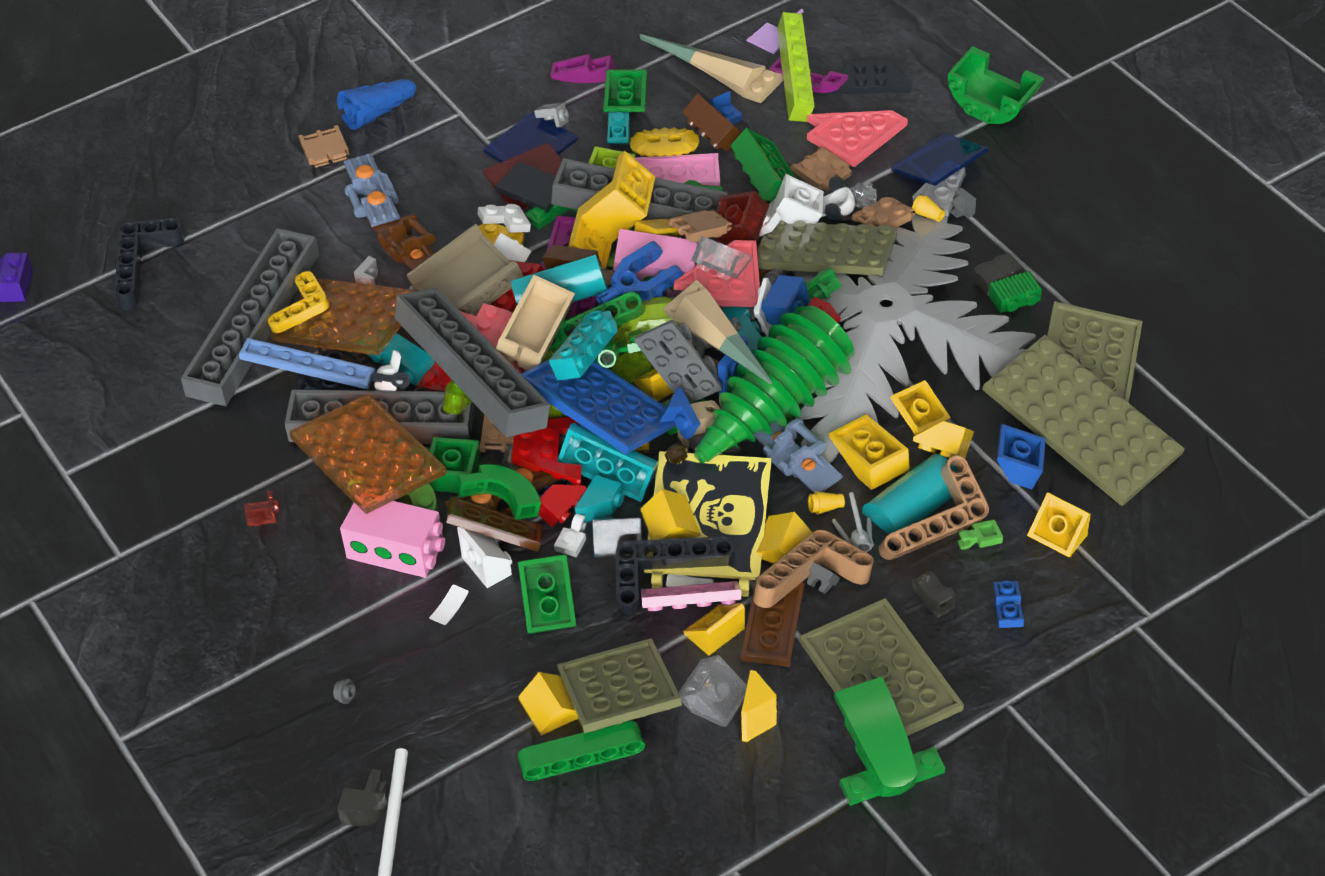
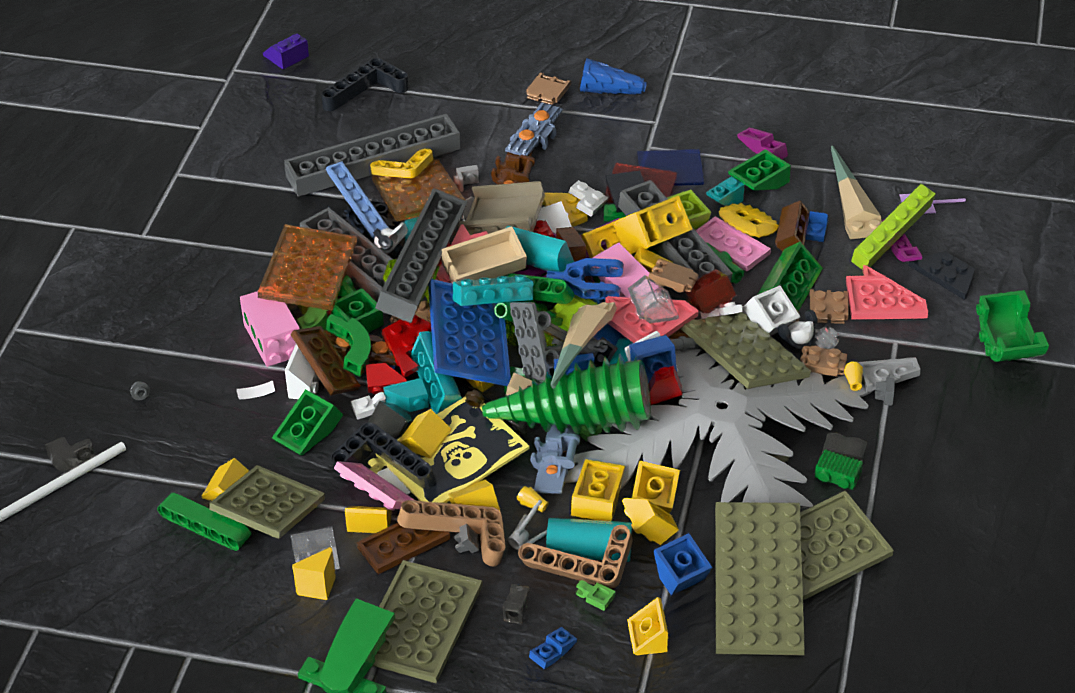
camera: 45 degrees right, 5 degrees down
clear red bracket [244,491,280,526] -> none
light grey bracket [534,102,569,128] -> none
blue slope [659,388,701,439] -> none
green hips [805,267,842,302] -> none
clear blue piece [891,133,989,186] -> none

